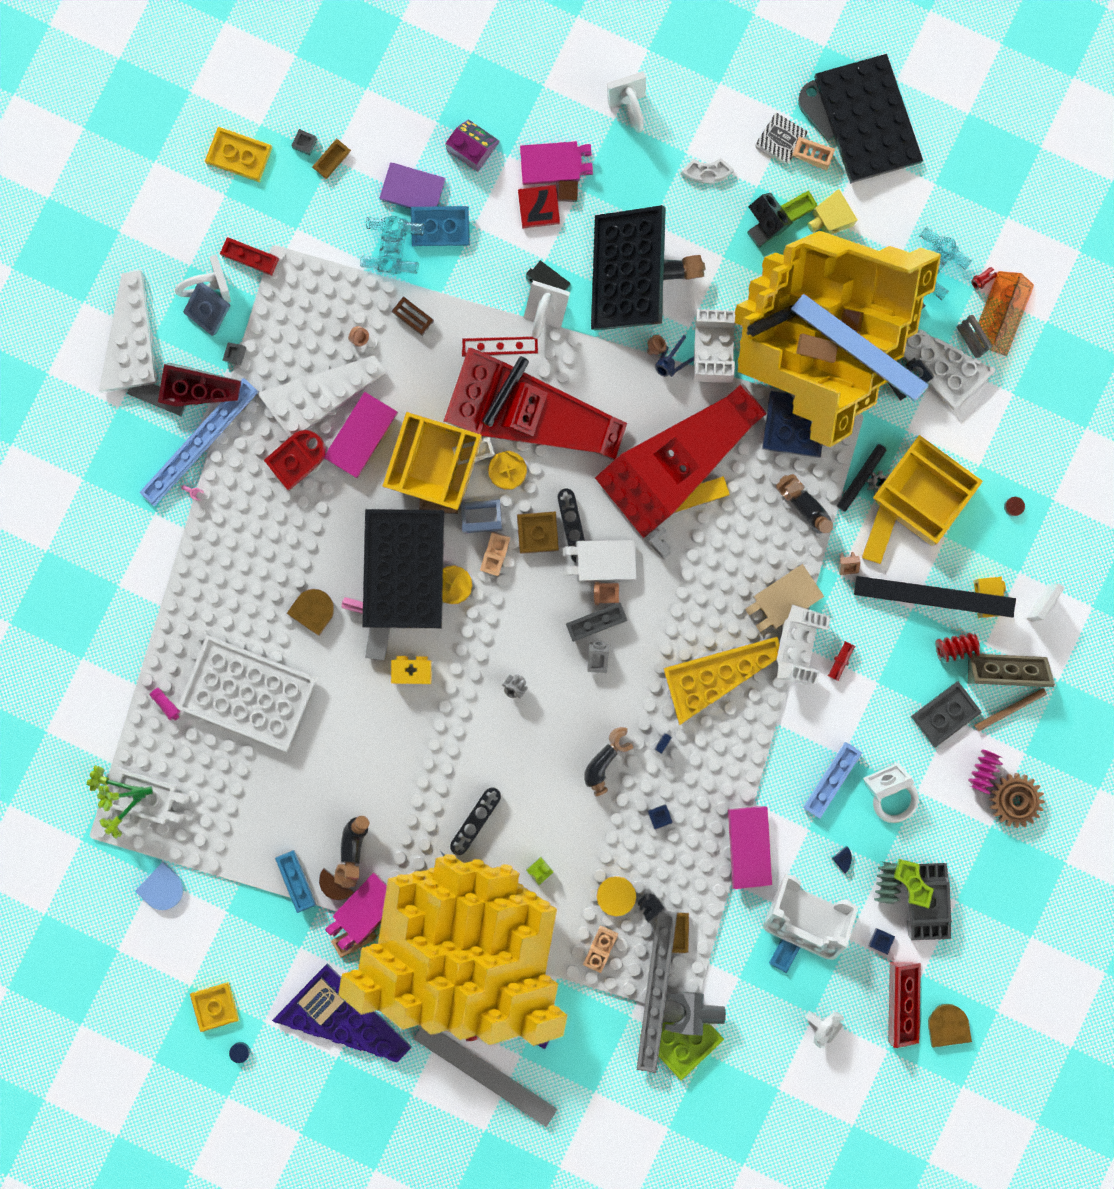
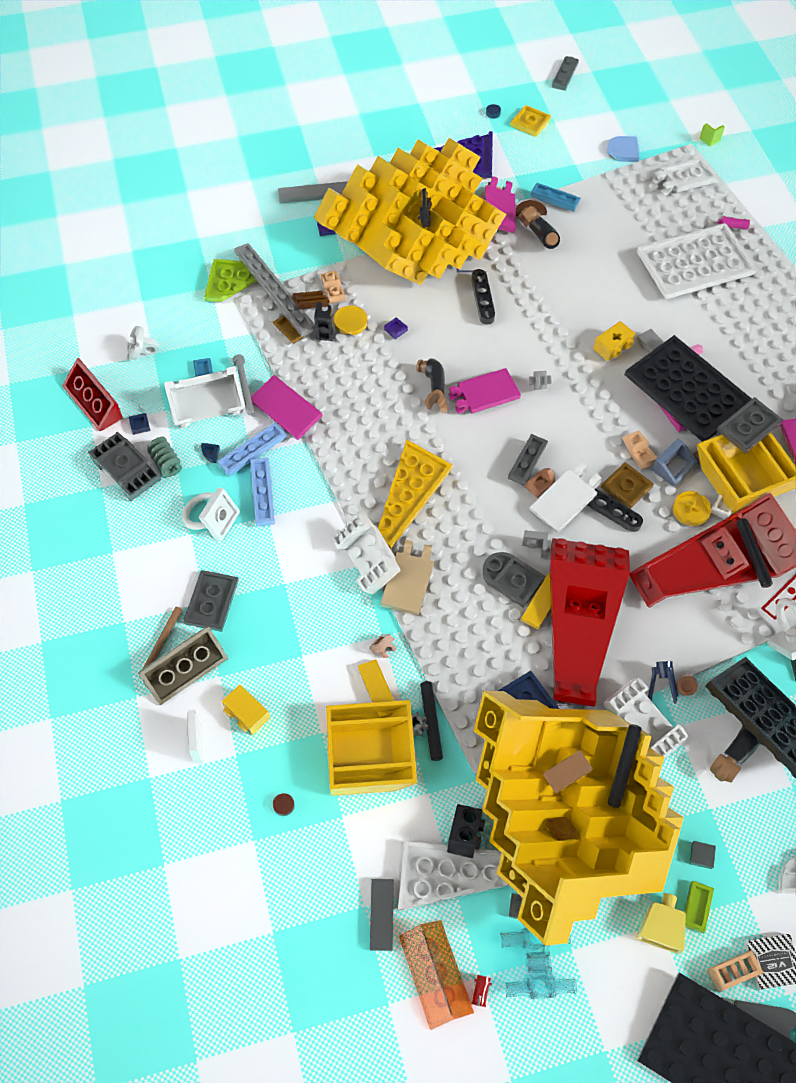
camera: 135 degrees right, 25 degrees down
lime plant [86,765,153,839] -> none
pearl gold tile [287,589,334,636] -> none
piece [297,978,345,1026] -> none
yellow tile [443,565,473,605] -> none
lime tile [526,857,554,885] -> none
light grey bracket [587,641,609,673] -> none
dark blue tile [647,804,673,830] -> none
dark blue tile [654,733,672,754] -> none
dark grey connector [665,992,726,1035] -> none
black brick [748,192,793,238] -> none
piece [776,474,833,534] -> none
light blue tile [791,294,928,402] -> none
red pin [827,641,856,681] -> none
black tile [854,576,1016,618] -> none
lime tile [894,858,934,908] -> none
pearl gold tile [928,1004,972,1048] -> none
red piece [935,633,980,663] -> none
dark grey tile [956,315,993,358] -> none
dark pink piece [968,749,1003,794] -> none
medium nougat gear [988,773,1045,828] -> none
none -> light blue plate [217,422,287,477]
none -> light grey bar [233,354,254,416]
none -> reddish brown tile [291,290,330,310]
none -> dark grey tile [370,879,394,951]
none -> dark purple tile [384,317,408,340]
none -> black piece [418,188,432,228]
none -> dark pink tile [448,368,521,414]
none -> dark grey tile [482,552,546,608]
none -> dark grey plate [552,56,579,91]
none -> lime panel [699,123,725,146]
none -> dark grey tile [717,397,783,453]

